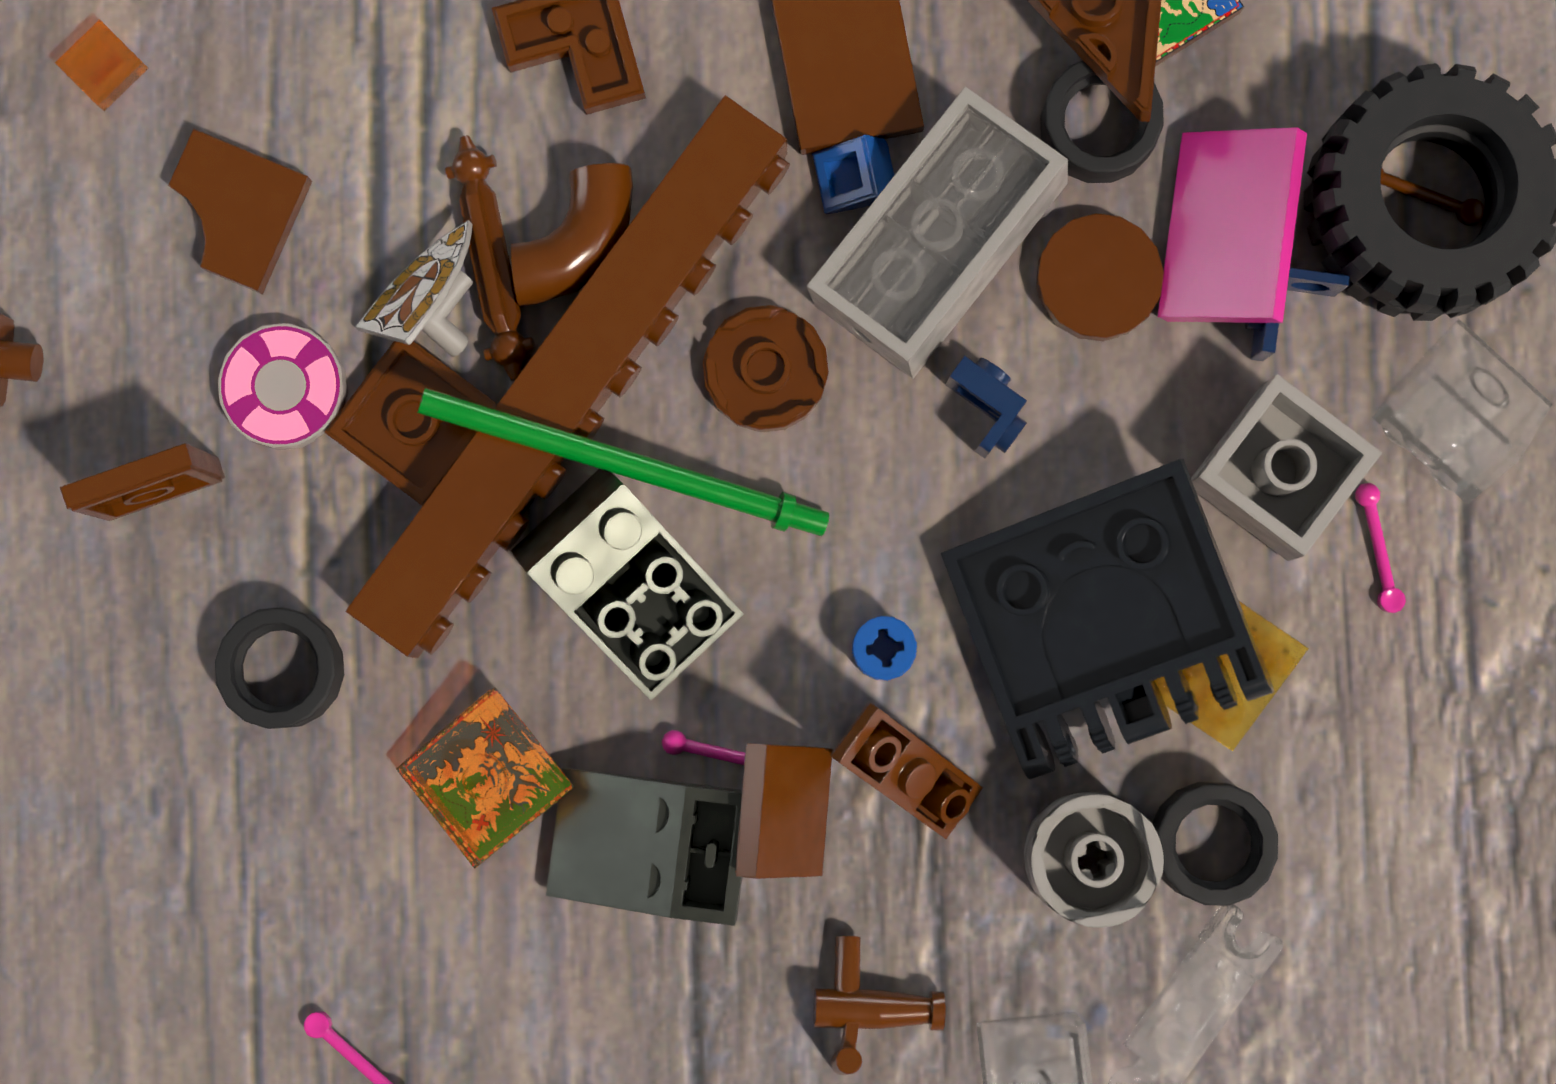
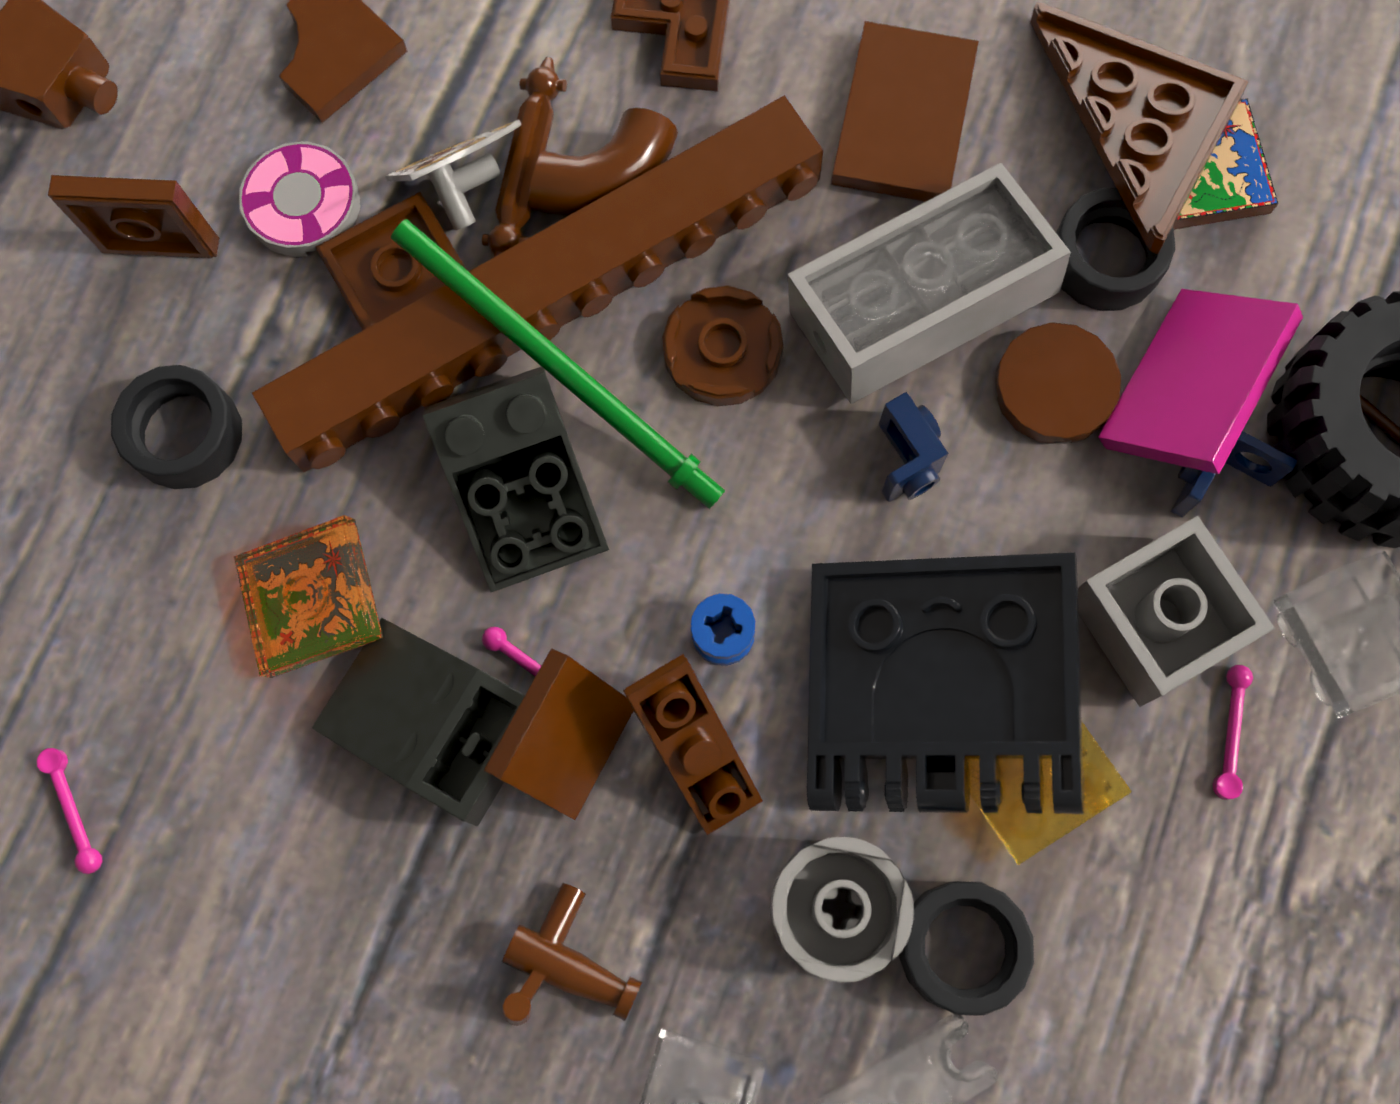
camera: 20 degrees right, 10 degrees down
blue slope [812,135,894,214] -> none

